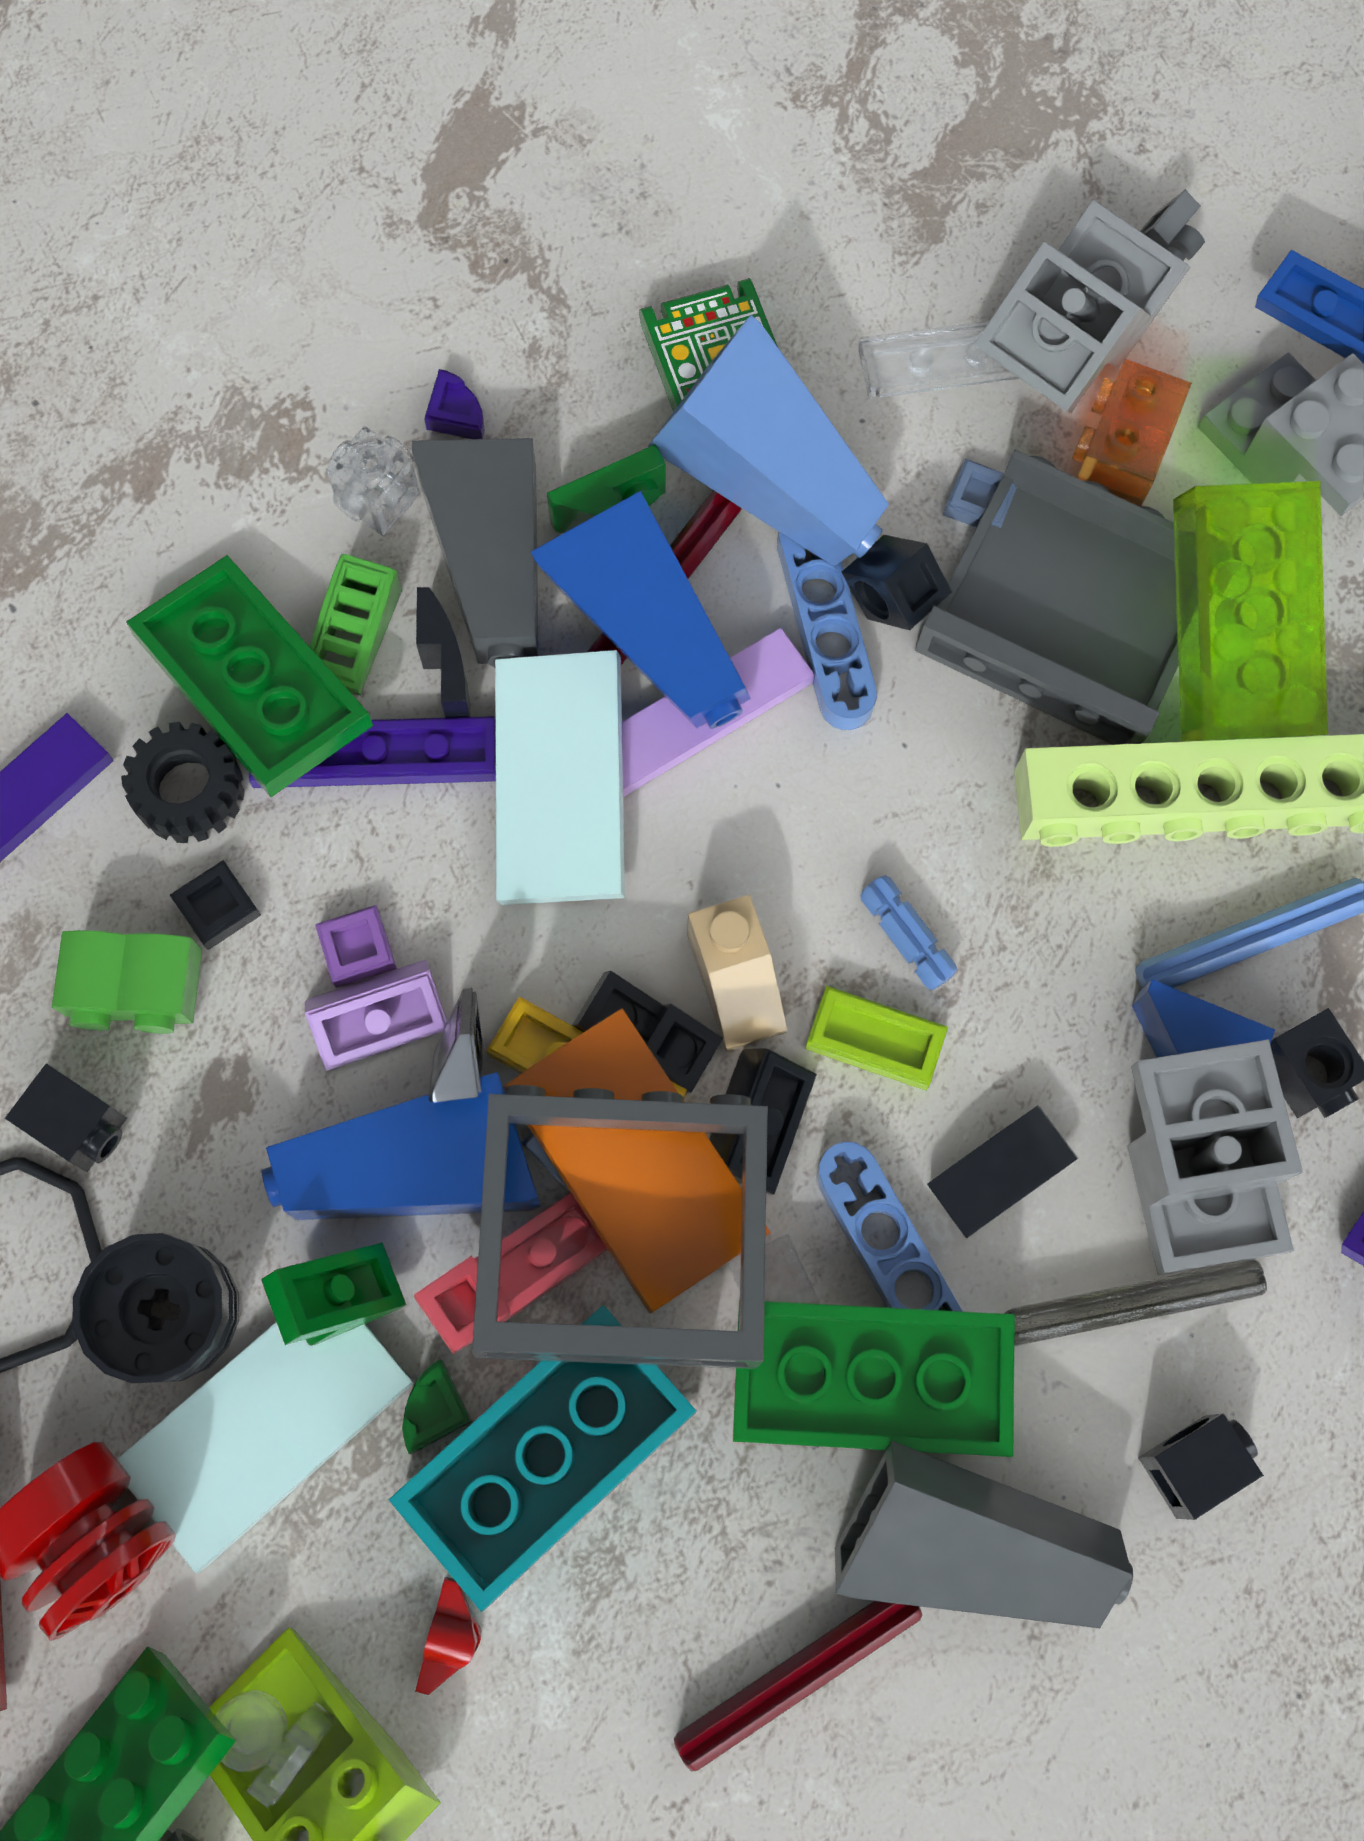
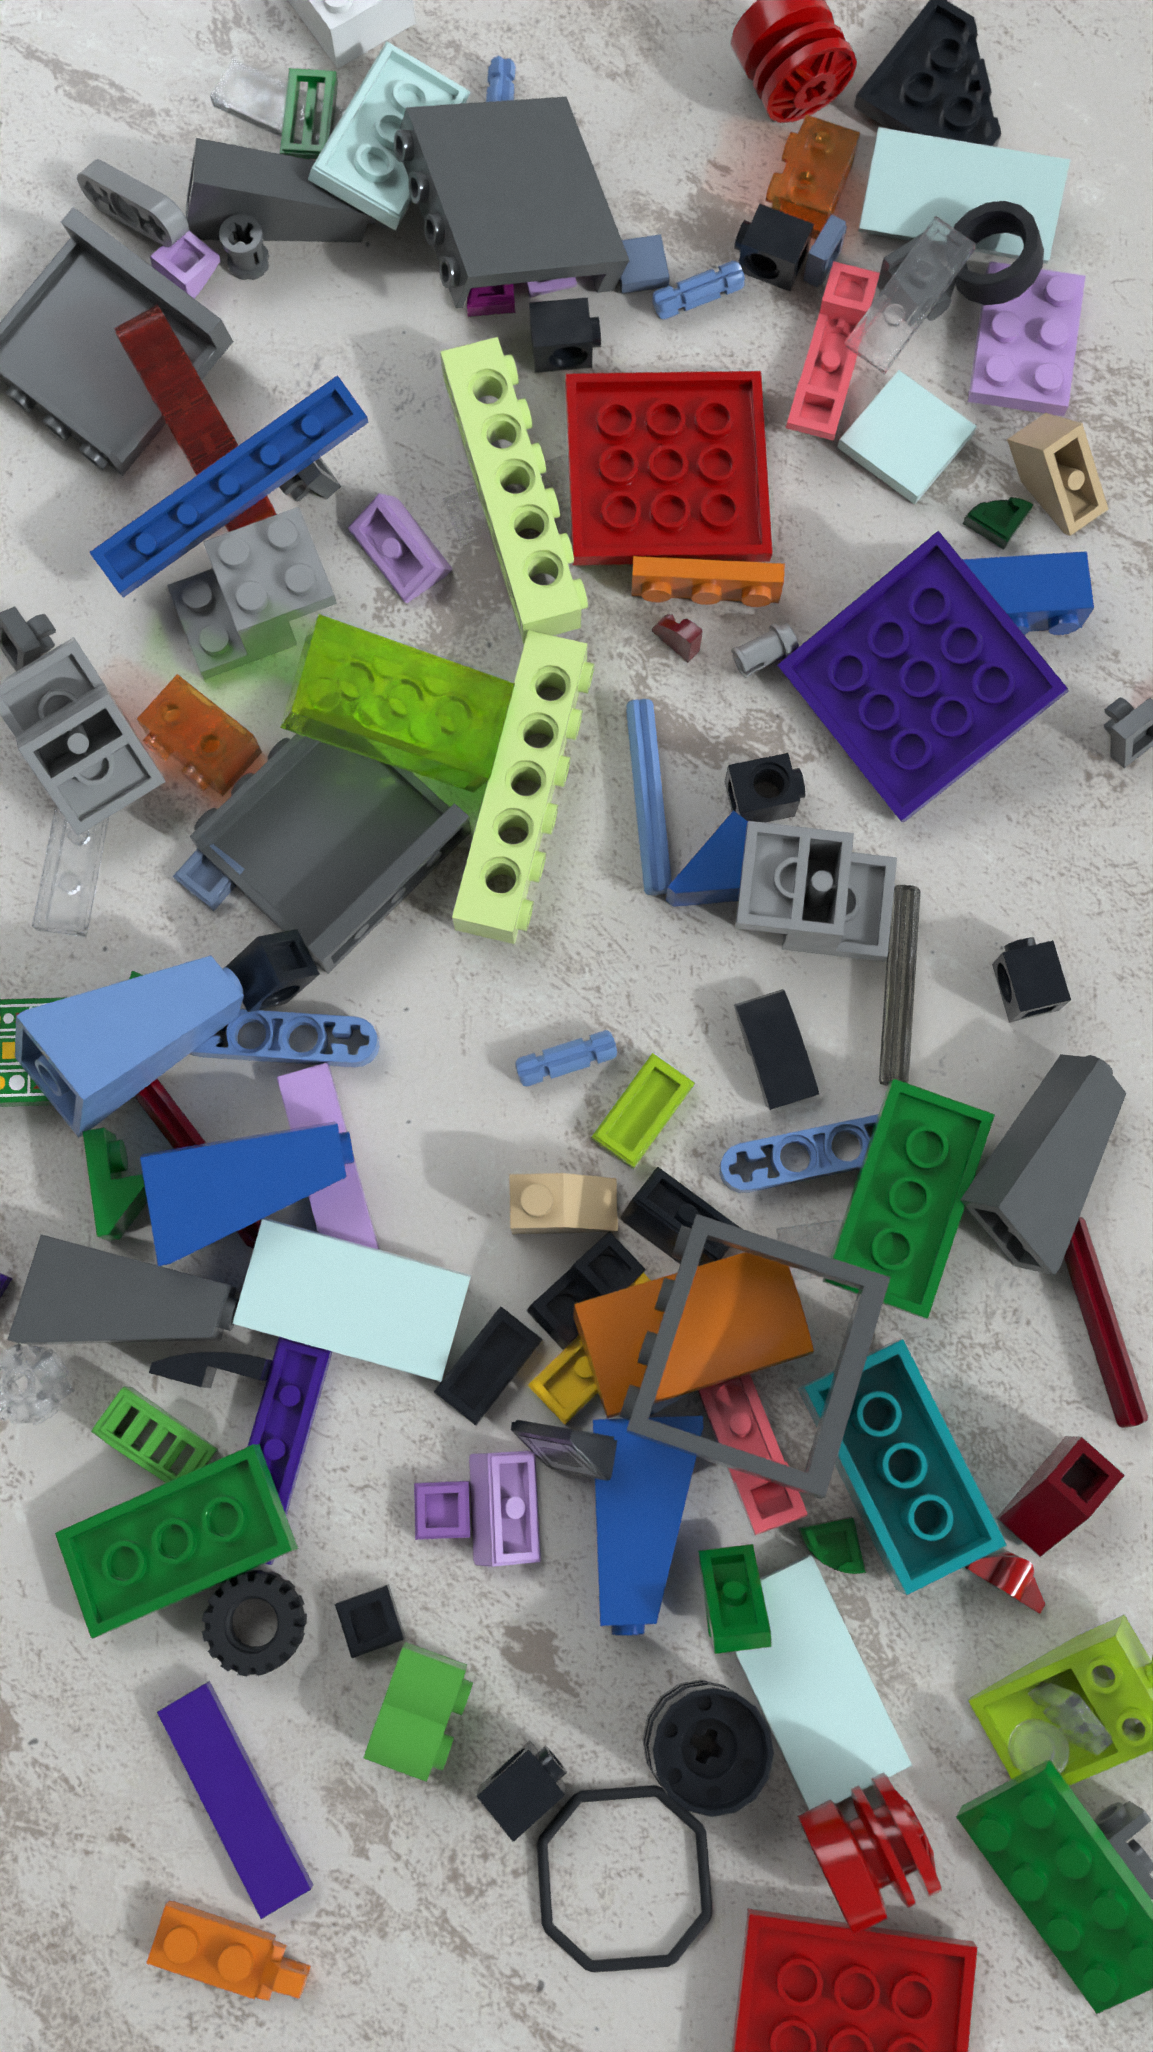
camera: 70 degrees left, 5 degrees up
none -> black tile [434,1306,543,1426]
none -> dark red slope [996,1436,1125,1557]

